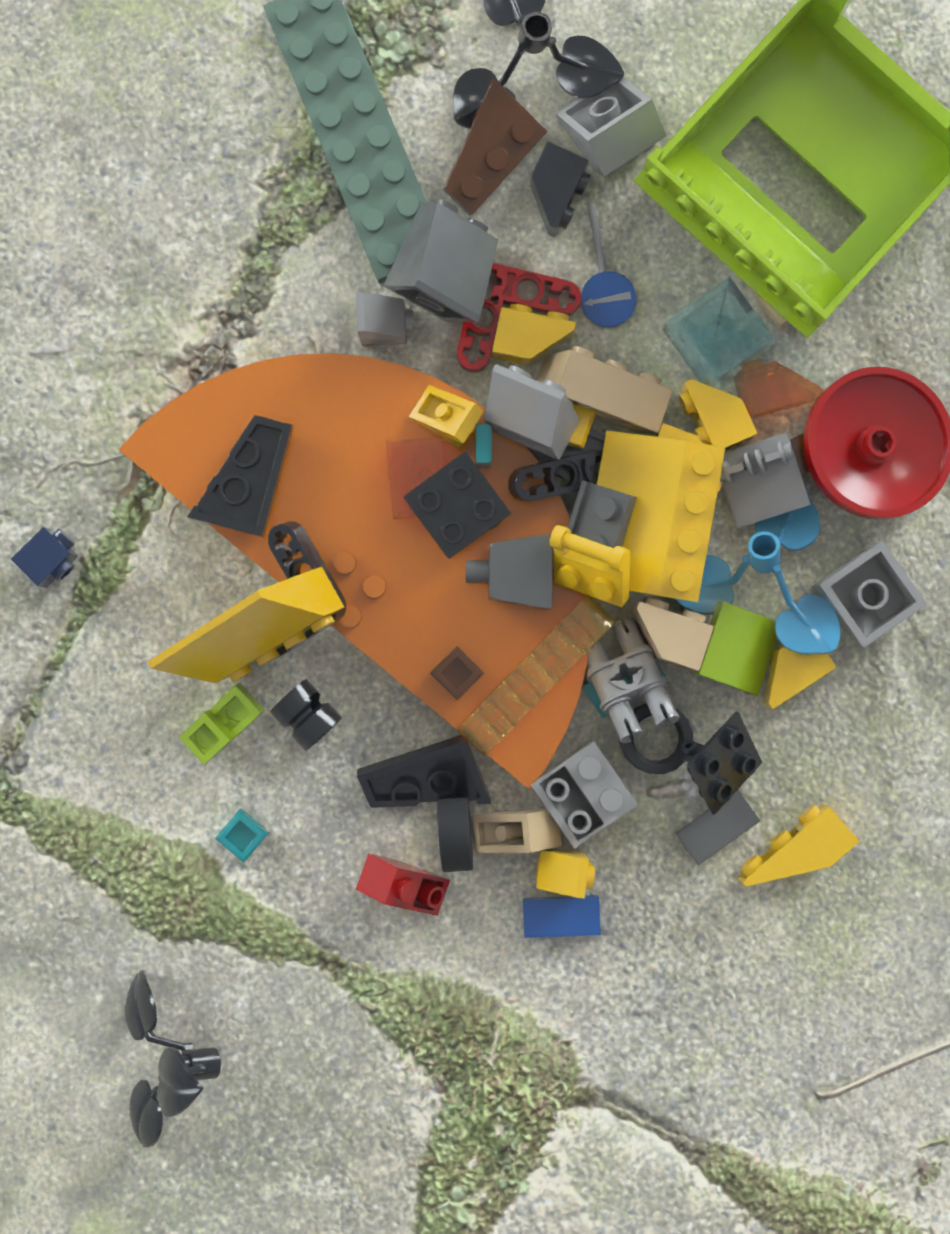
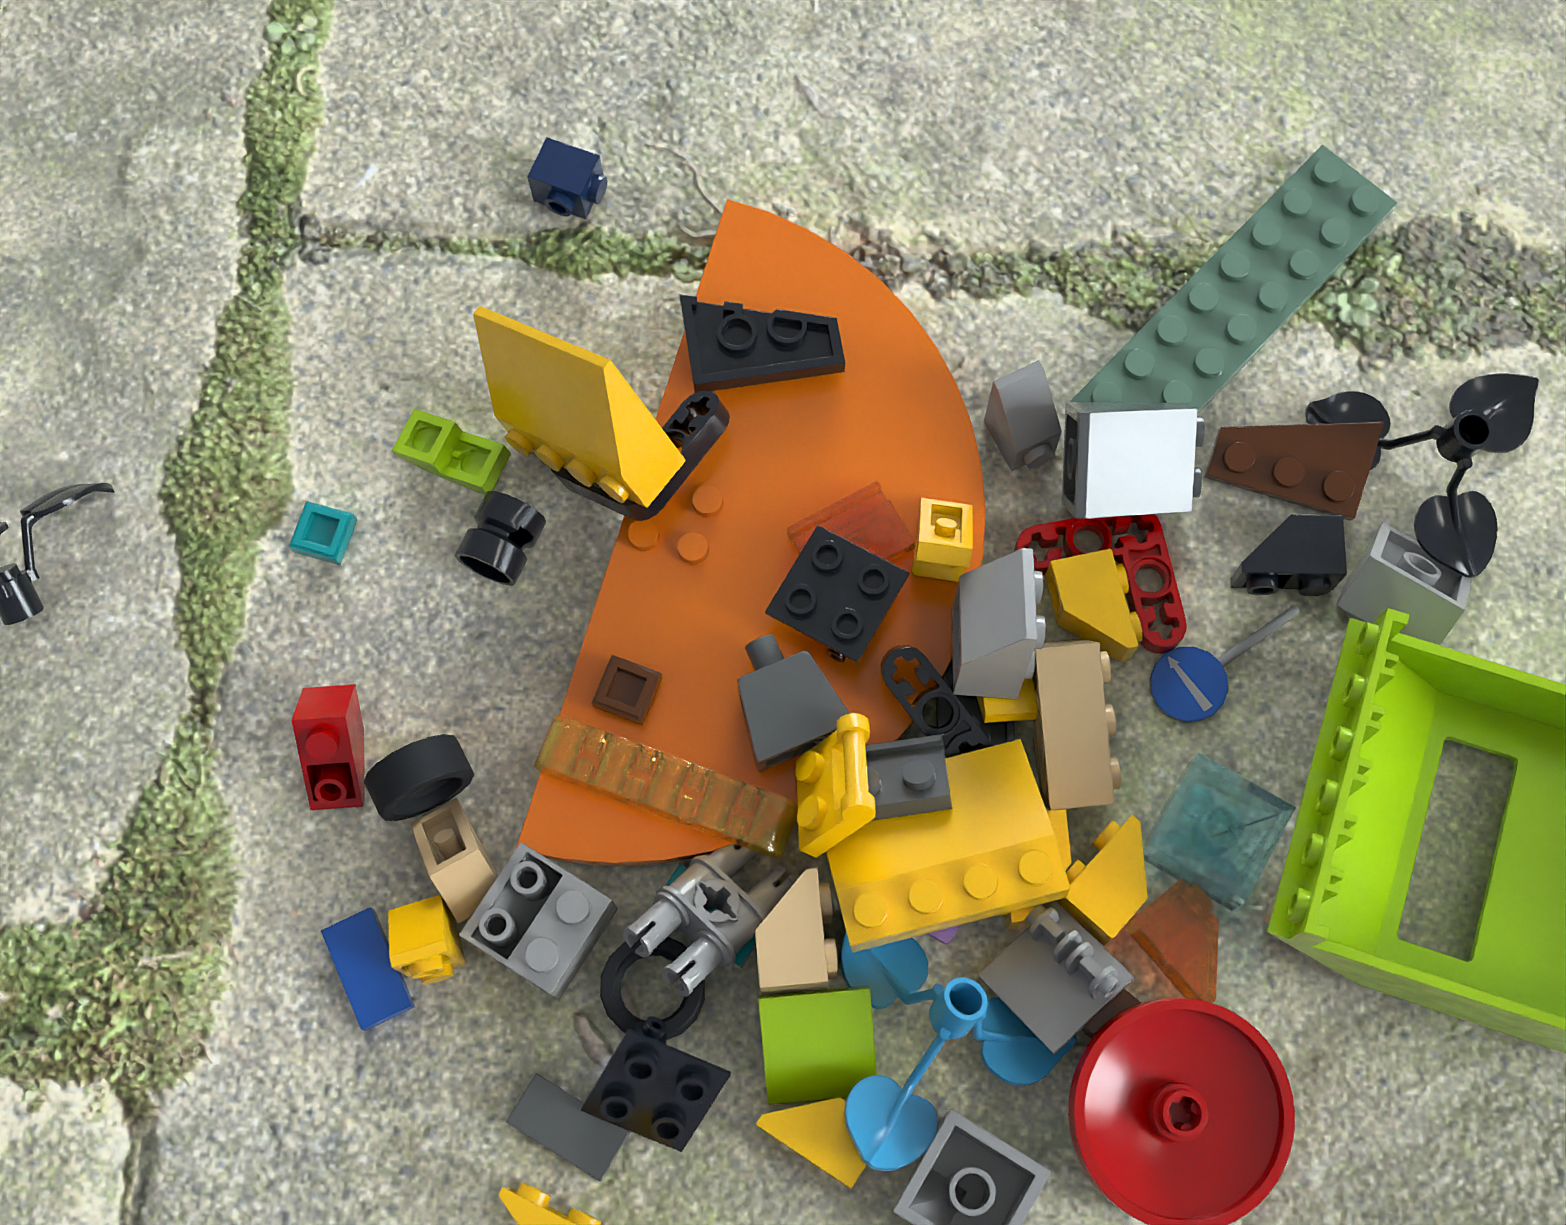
camera: 70 degrees right, 15 degrees down
black wing [357,734,491,808] -> none
teal tile [475,424,492,468] -> none

